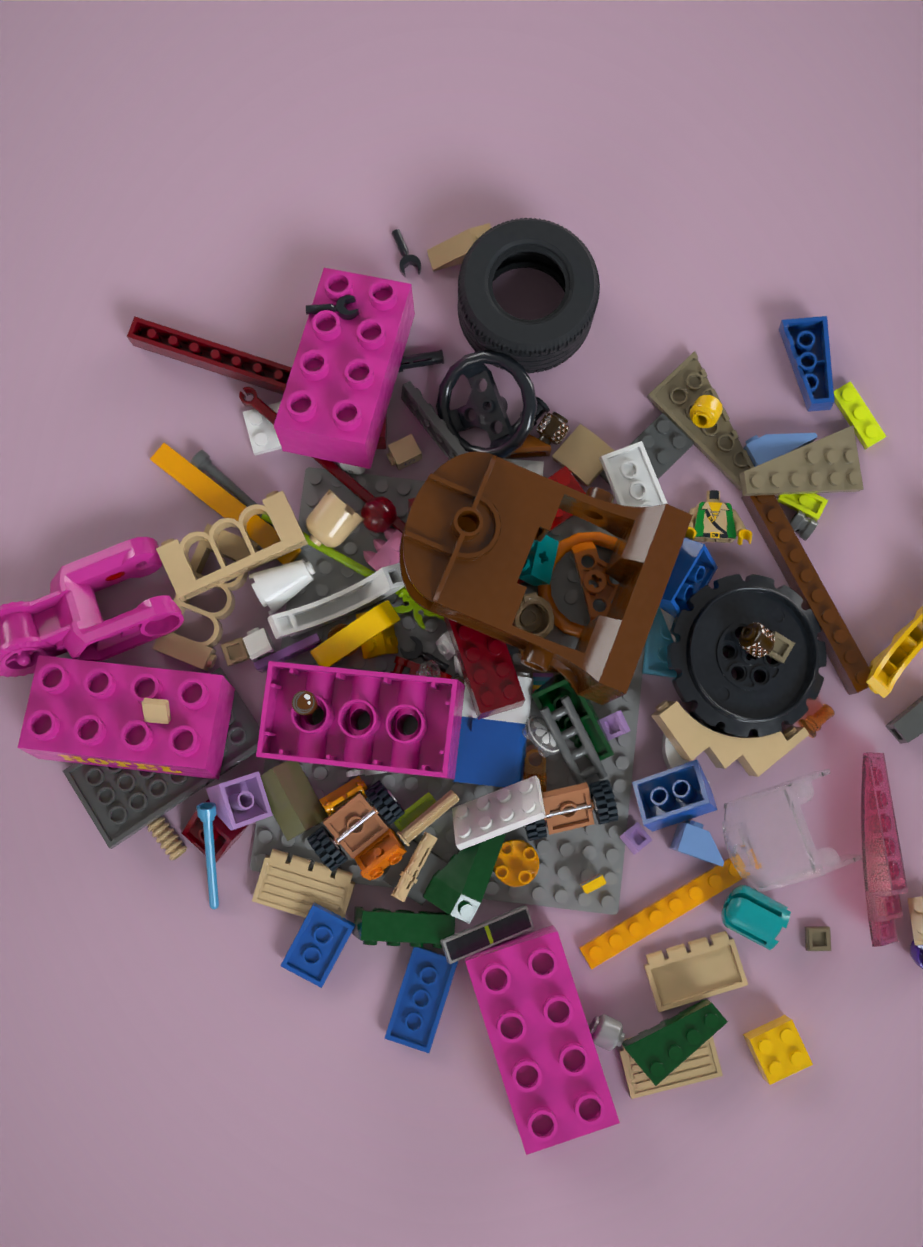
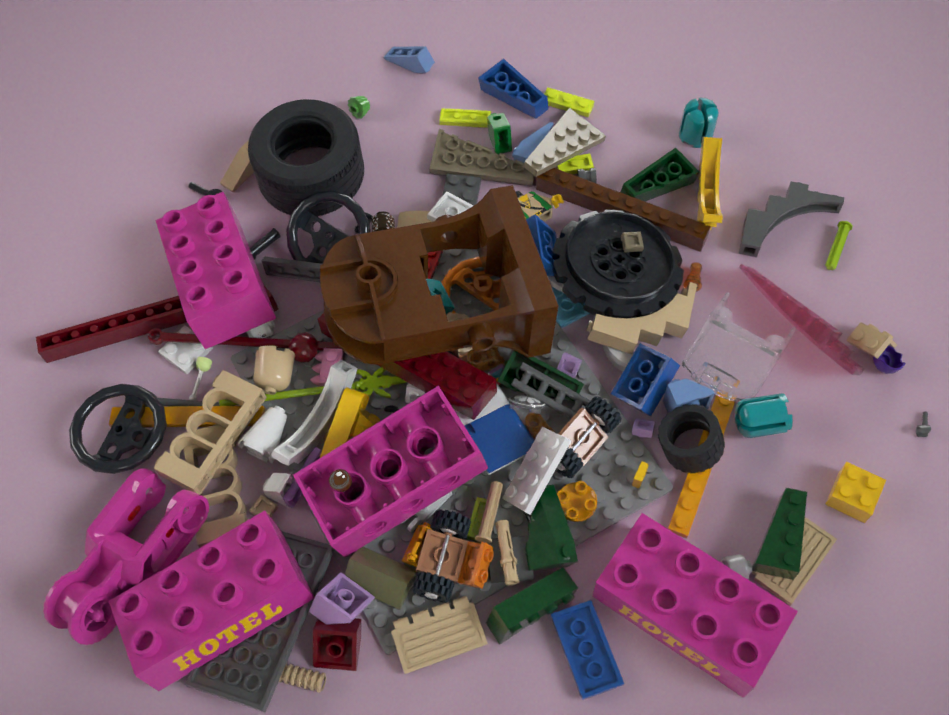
camera: 30 degrees left, 20 degrees down
tan tile [142,698,171,724] -> none
dark azure piece [197,802,219,909] -> none
blue plate [280,902,356,988] -> none
black piece [306,295,359,320] -> none
tan brick [386,434,422,470] -> none
black tile [440,905,534,964] -> none
tan hinge [644,931,748,1012] -> none
yellow head [689,395,723,428] -> none
dark brown head [739,622,775,657] -> none
dark tan tile [805,926,831,951] -> none
none -> black piece [69,384,167,474]
none -> hinge [189,357,213,401]
none -> bright green piece [347,96,370,119]
none -> medium blue slope [384,46,435,73]
none -> neon yellow tile [439,108,491,128]
none -> green torso [487,113,512,155]
none -> dark green wedge [620,147,699,202]
none -> black tyre [658,404,725,473]
none -> dark grey hand [916,411,931,437]

